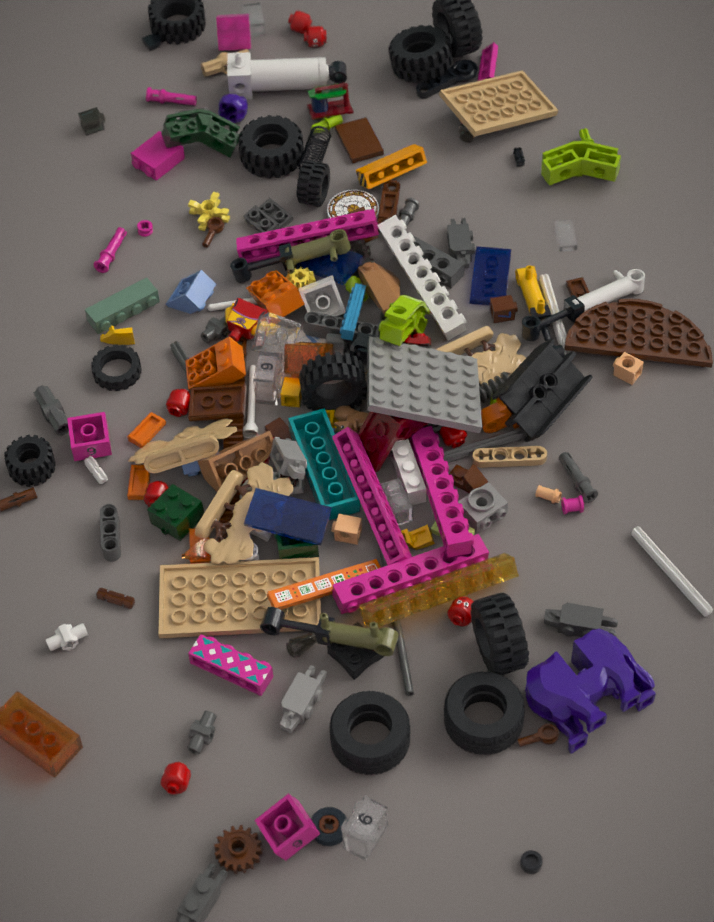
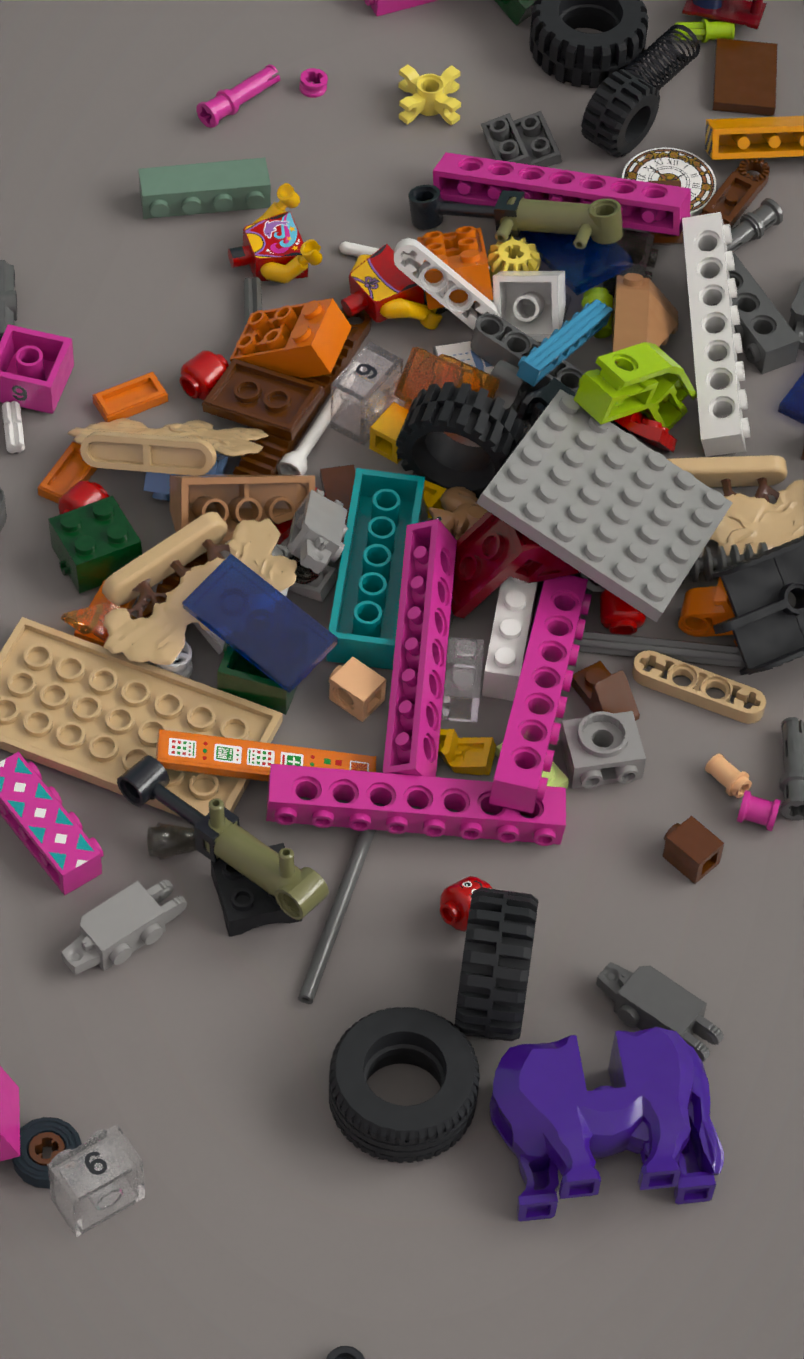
camera: 20 degrees right, 0 degrees up
black tyre [91,344,142,391] -> none
yellow slope [100,326,135,345] -> none
medium blue slope [166,270,216,314] -> none
dark grey axle [201,317,229,343] -> none
reddish brown plate [202,217,225,248] -> none
clear brick [252,312,301,362] -> none
black tyre [329,691,410,775] -> none
clear yellow brick [359,553,519,628] -> none
reddish brown plate [517,723,559,747] -> none
none -> torso [228,183,322,284]
none -> white beam [394,238,498,330]
none -> reddish brown brick [662,816,724,884]

